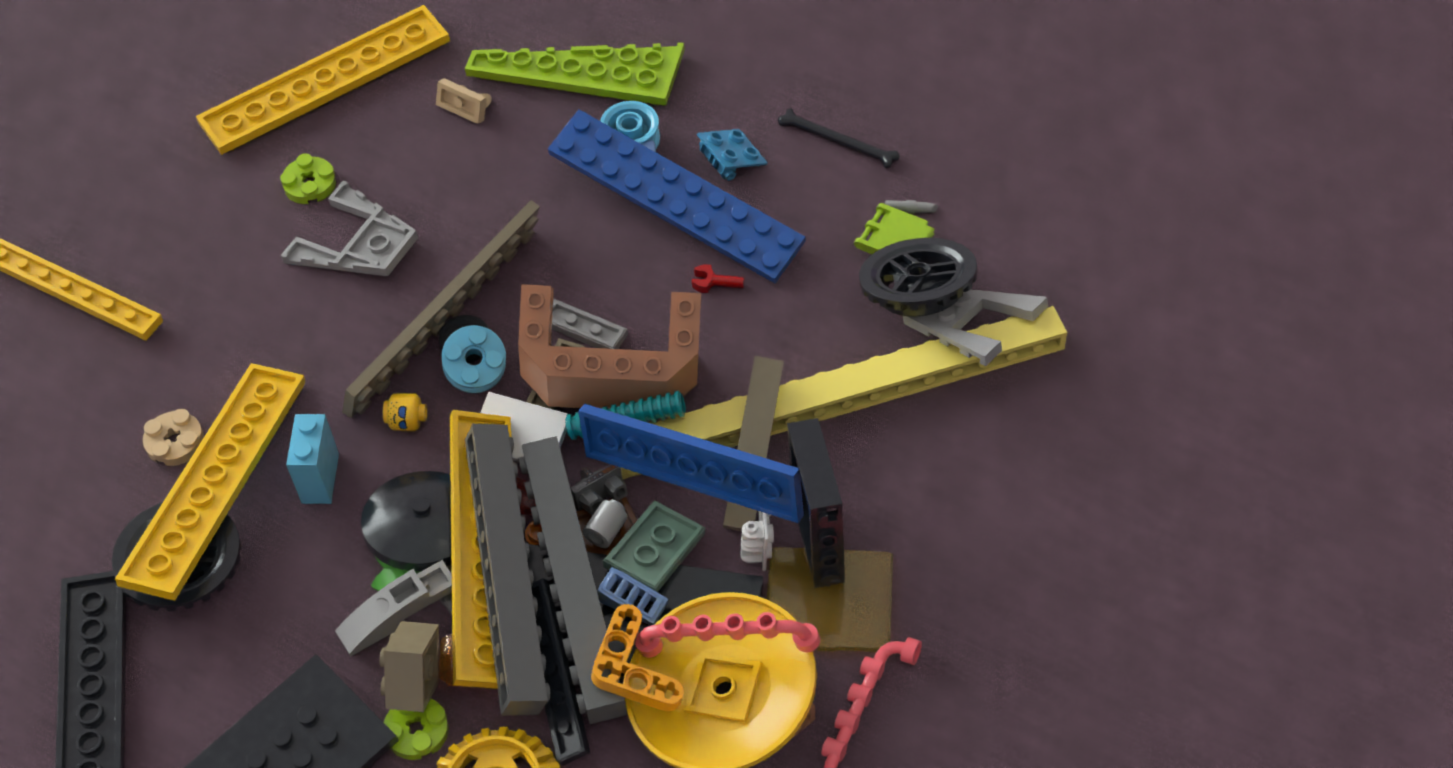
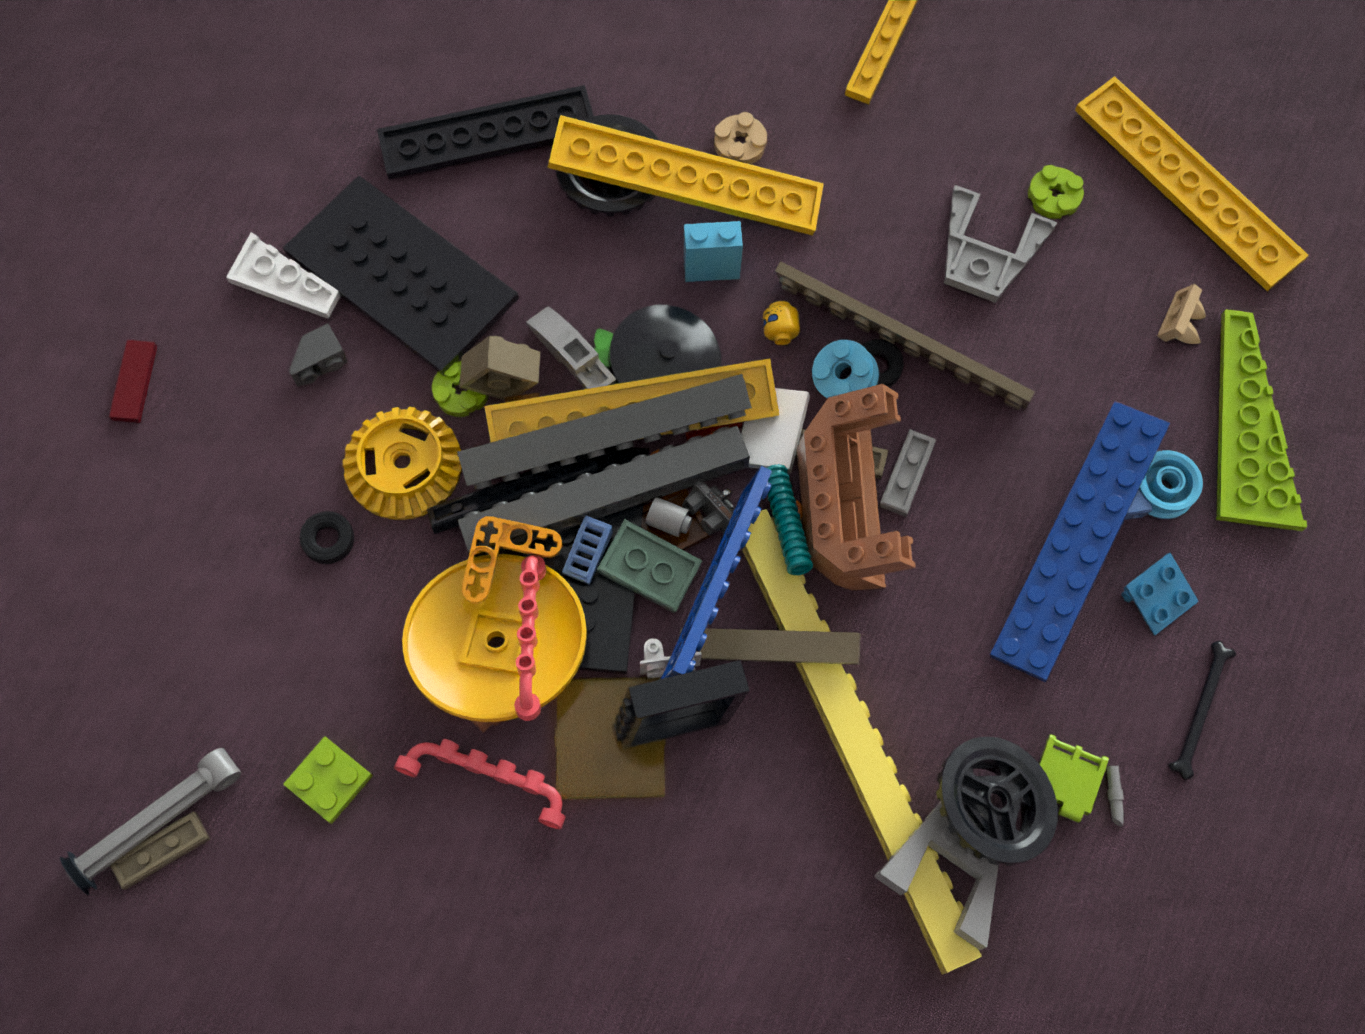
camera: 80 degrees right, 15 degrees up
red bar [691,264,745,293] -> none

